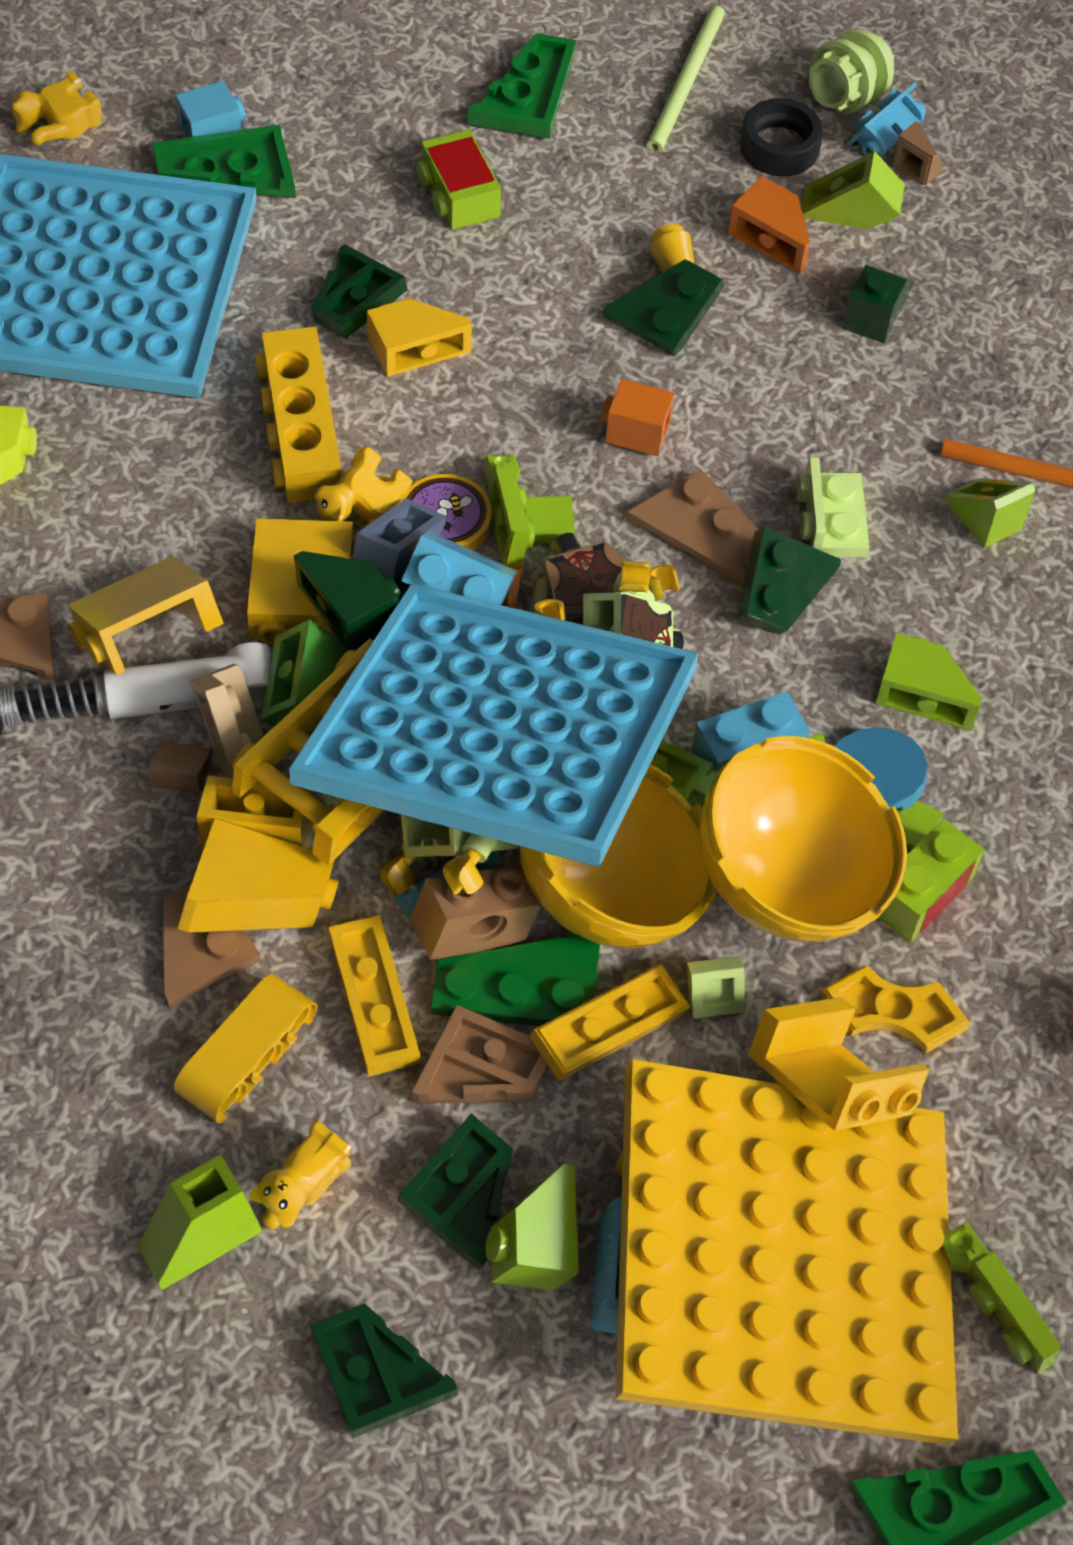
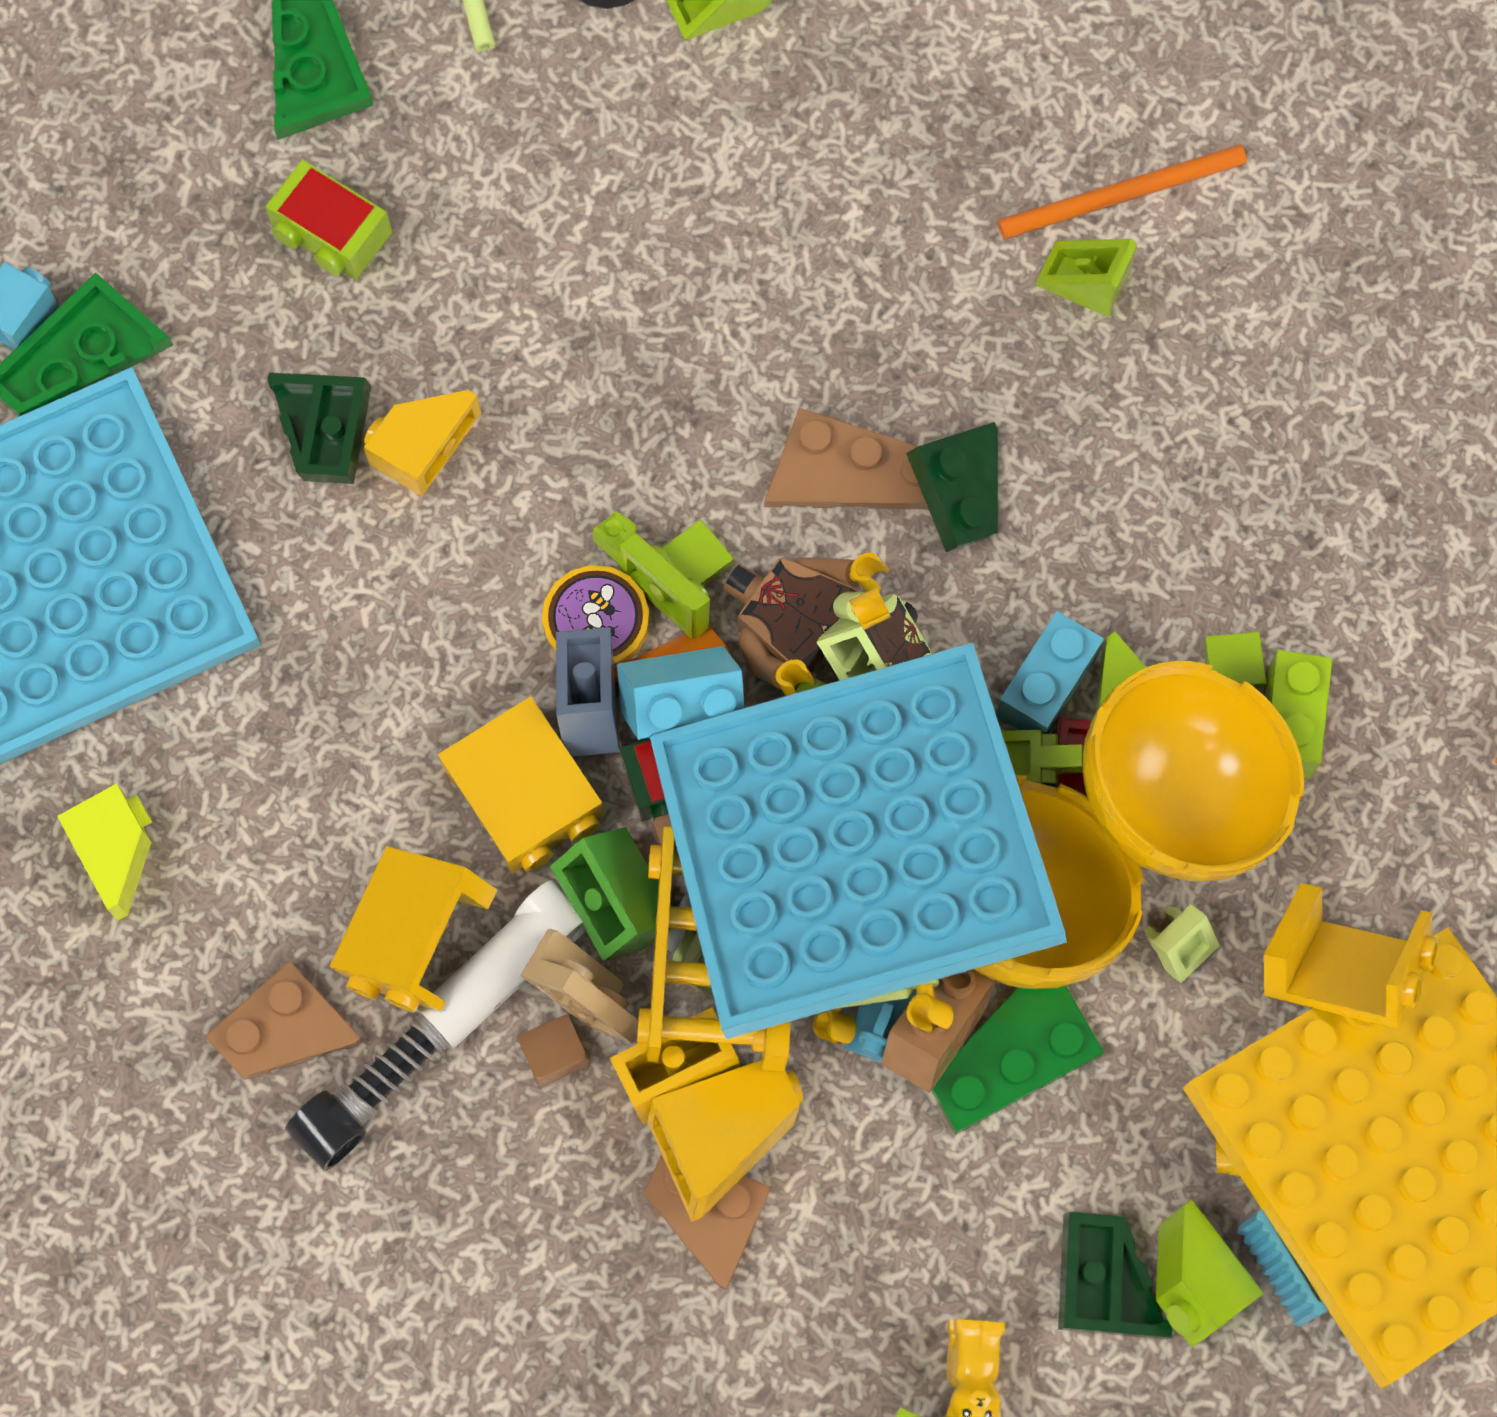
camera: 30 degrees left, 15 degrees up
yellow beam [174,973,318,1124] -> none
yellow brick [255,327,342,503] -> none
dark green slope [294,551,402,651] -> none
yellow animal [314,446,413,527] -> none
yellow plate [328,915,421,1077] -> none
medium nougat wing [412,1005,549,1104] -> none
yellow tile [529,963,691,1081] -> none
orange brick [600,379,675,456] -> none
dark green wing [602,259,724,357] -> none
yellow cone [649,224,694,272] -> none
orange slope [728,176,810,274] -> none
yellowish green bracket [797,457,869,557] -> none
yellow tile [820,965,970,1054] -> none
dark azure tile [834,727,928,811] -> none
dark green slope [843,265,915,343] -> none
lime slope [876,633,982,731] -> none

